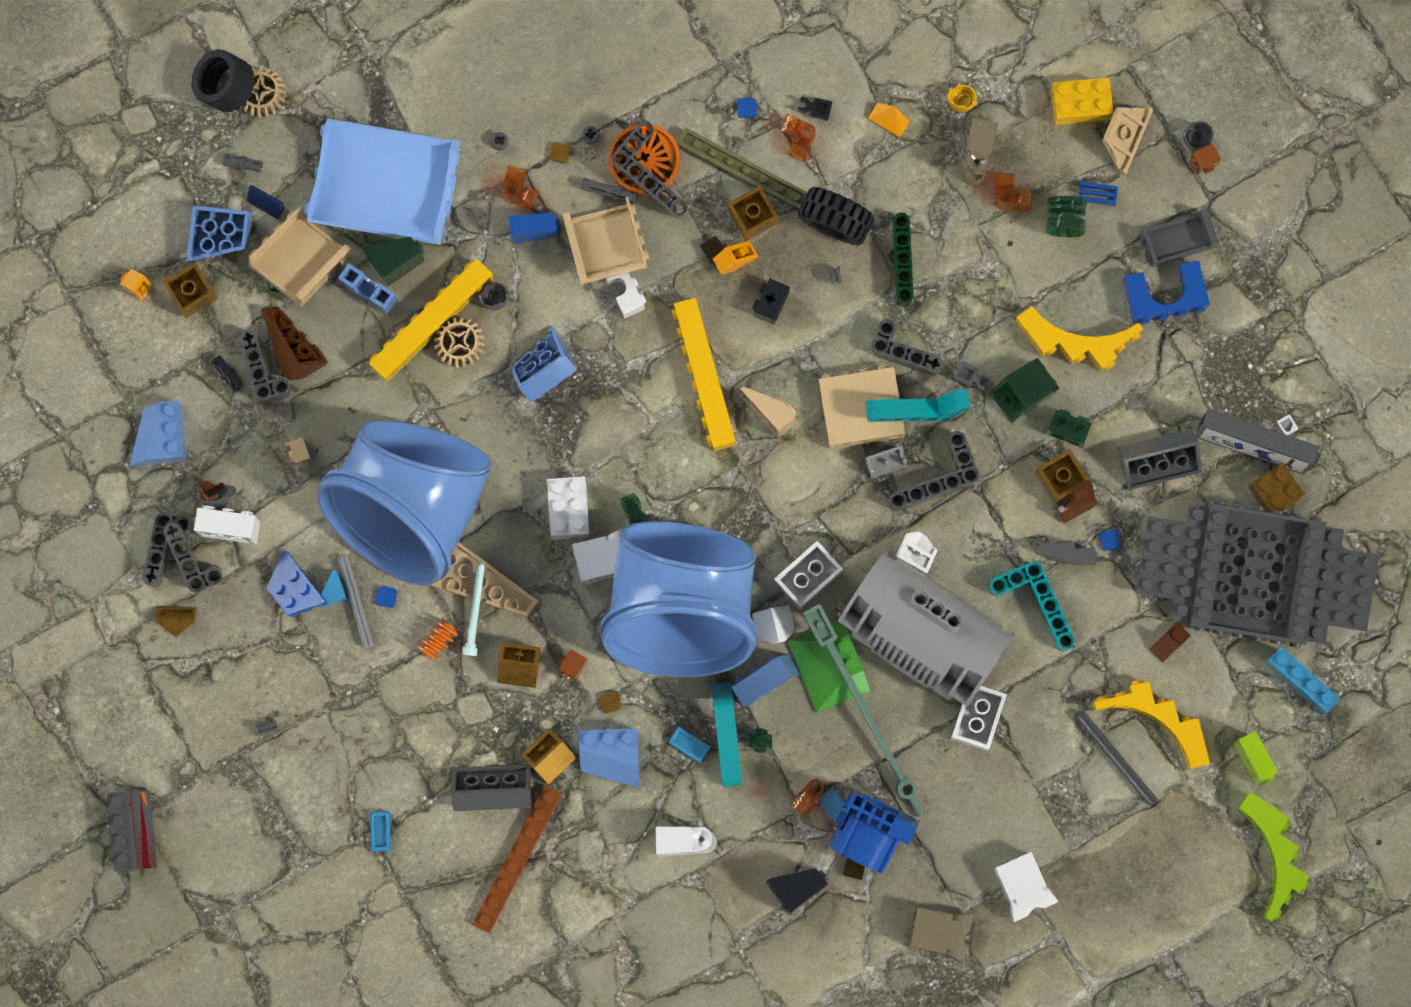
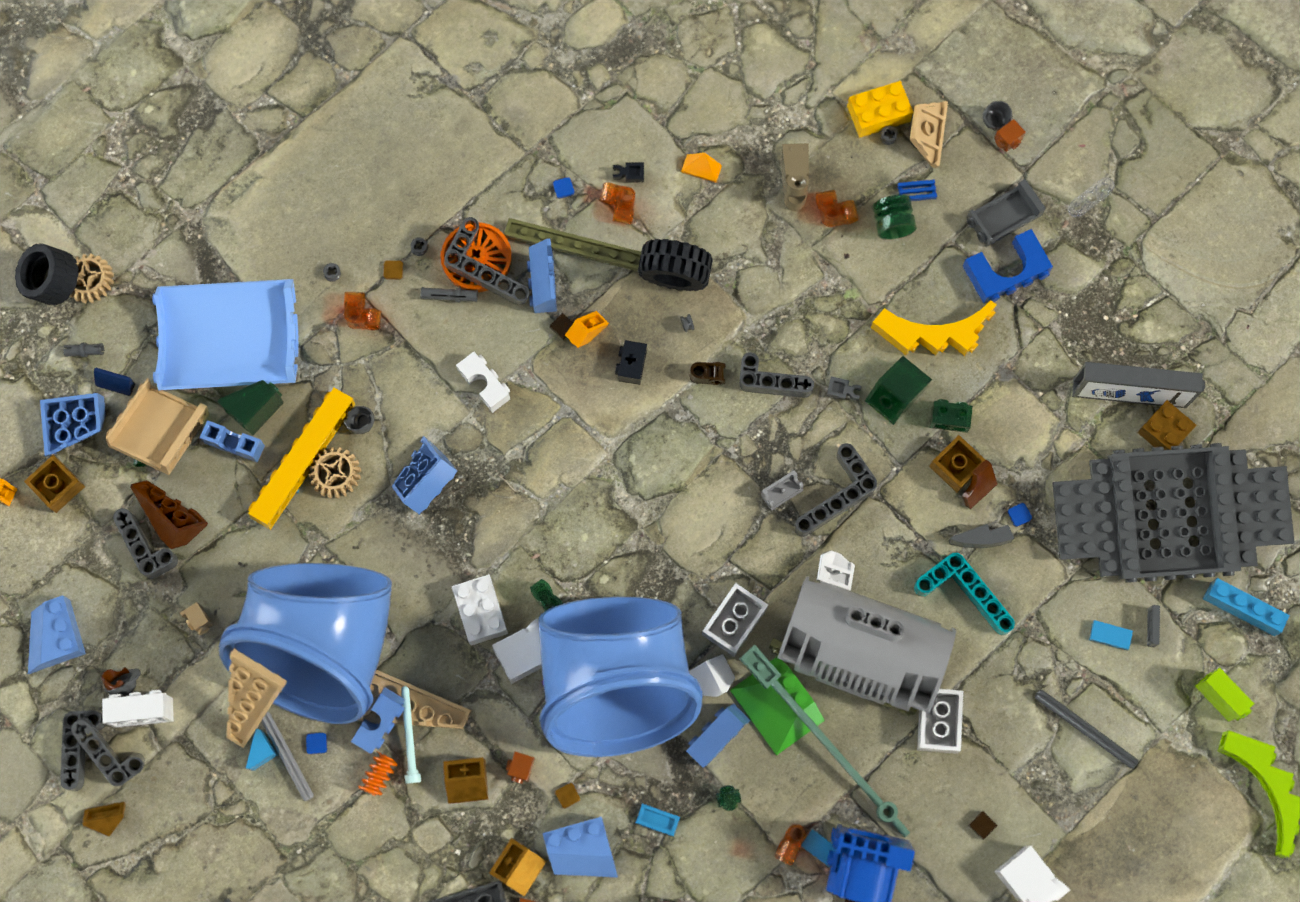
camera: 15 degrees left, 5 degrees down
black pin [211,355,244,393] -> none
wing [267,550,328,617] -> none
blue slope [508,213,561,244] -> none
tan panel [562,197,649,285] -> none
yellow brick [671,298,736,451] -> none
teal beam [711,682,742,787] -> none
pearl gold brick [727,186,779,241] -> none
tan slope [740,386,796,438] -> none
tan panel [818,365,905,449] -> none
teal beam [865,389,970,422] -> none
dark green beam [892,212,914,307] -> none
yellow hair [947,84,977,113] -> none
yellow arch [1092,680,1210,770] -> none
dark grey slope [1118,429,1202,490] -> none
reddish brown slope [1149,622,1191,663] -> none
sticker [1277,414,1298,435] -> none
none -> tan wing [226,649,287,748]
none -> medium blue arch [351,687,405,754]
none -> medium blue wedge [527,239,557,313]
none -> dark brown piece [689,362,726,385]
none -> dark grey bush [880,126,898,145]
none -> dark brown tile [968,811,998,840]
none -> dark azure tile [1089,620,1133,651]
none -> dark grey tile [1147,605,1160,647]

